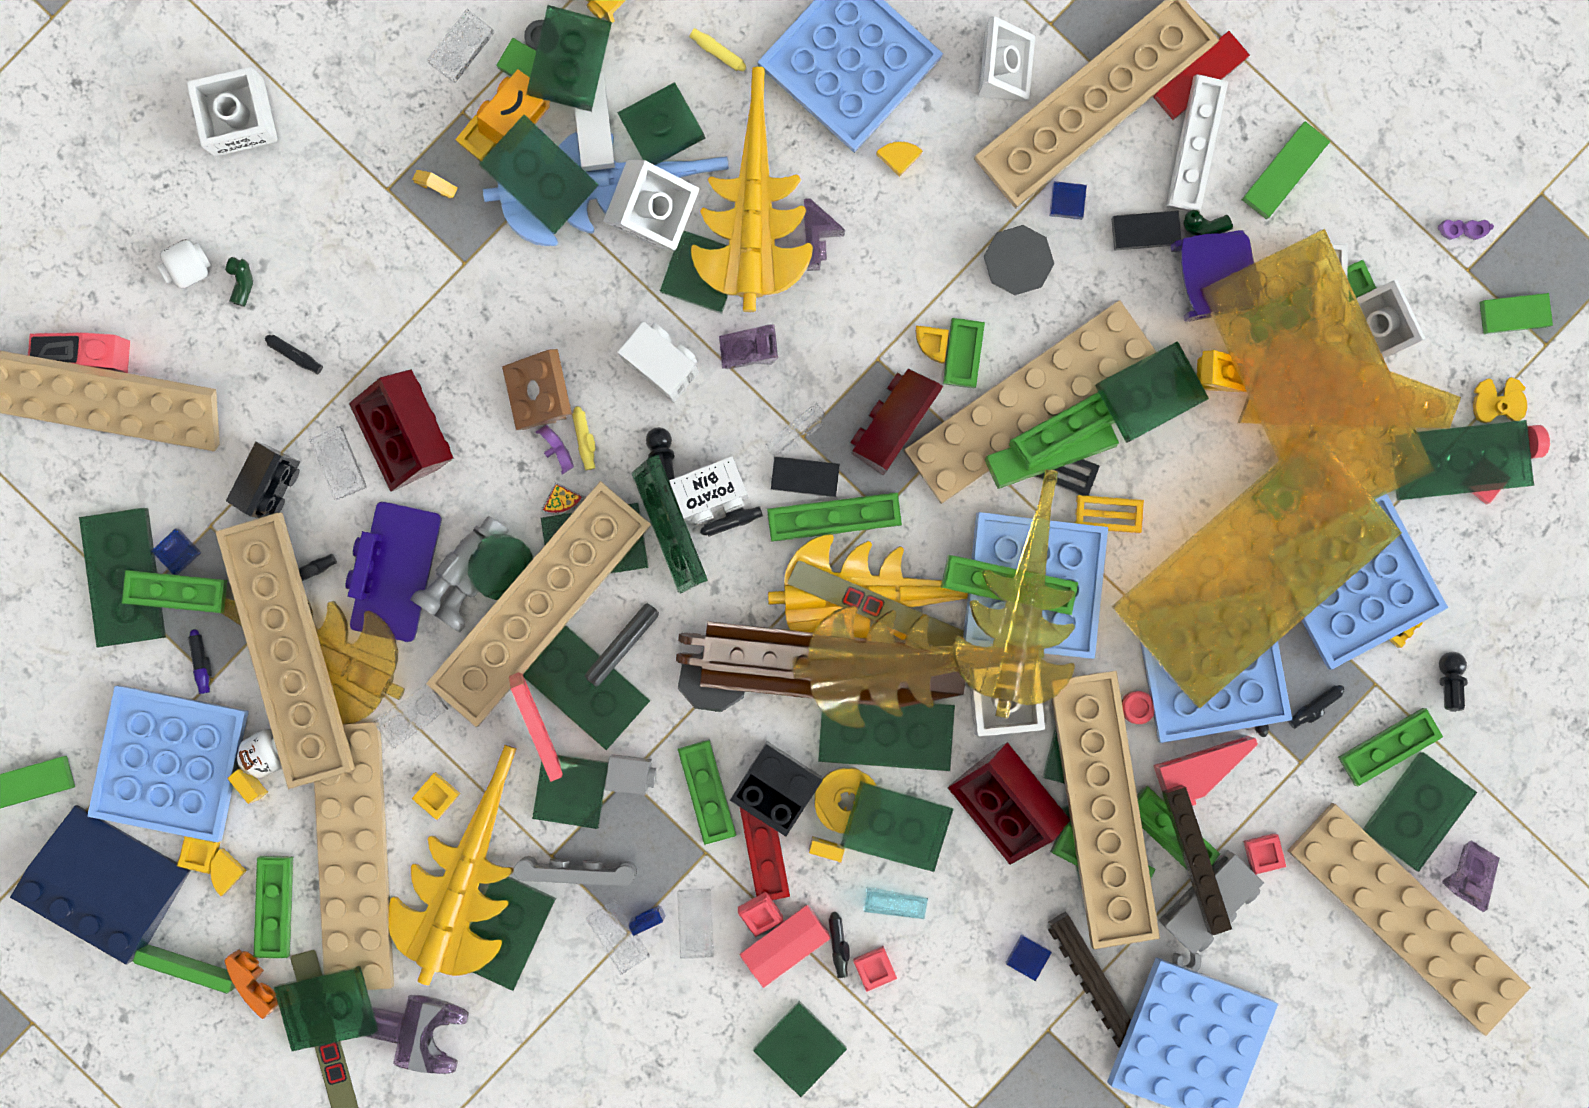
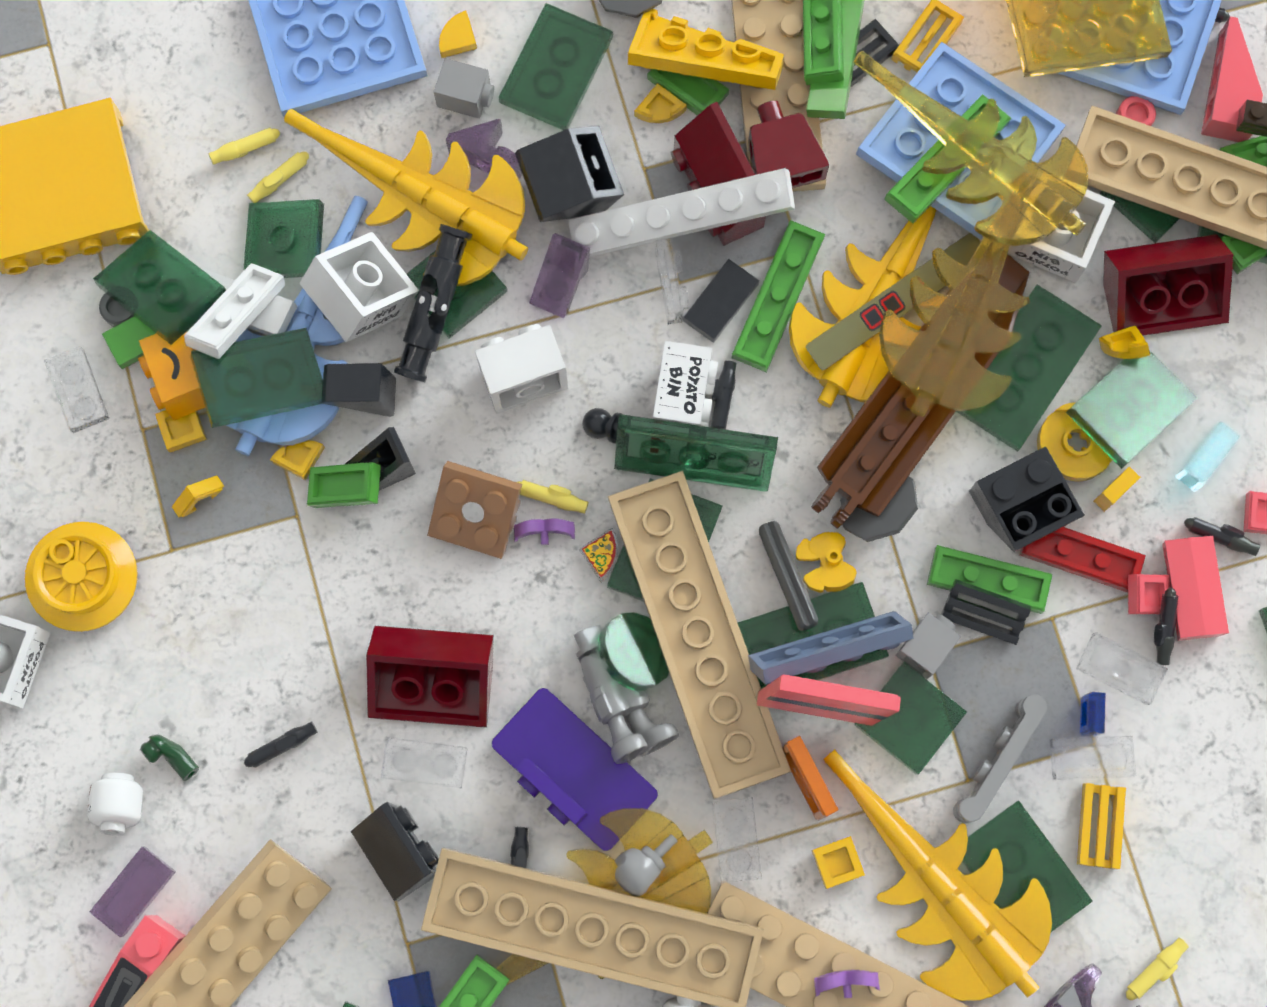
camera: 60 degrees left, 10 degrees down
none -> yellow wheel [25,522,138,632]
none -> clear purple tile [89,846,176,937]
none -> white tile [184,263,285,359]
none -> light yellow piece [247,152,309,204]
none -> yellow tile [270,440,325,481]
none -> bright green tile [307,462,381,508]
none -> black slope [322,363,396,417]
none -> black slope [345,427,416,491]
none -> black piece [394,224,473,383]
none -> light grey brick [434,58,494,119]
none -> clear green tile [498,3,613,130]
none -> black slope [515,126,624,222]
none -> white plate [569,168,795,259]
none -> light grey piece [615,834,678,896]
none -> yellow wing [628,9,784,90]
none -> dark red torso [748,101,829,189]
none -> sand blue plate [748,611,914,685]
none -> orange tile [782,736,839,821]
none -> yellow piece [796,532,857,593]
none -> medium lavender piece [814,970,880,998]
none -> black tile [941,579,1031,645]
none -> yellow tile [1077,783,1126,869]
none -> yellow tile [1099,326,1150,359]
none -> light yellow piece [1126,937,1189,1000]
none -> black piece [1154,588,1179,665]

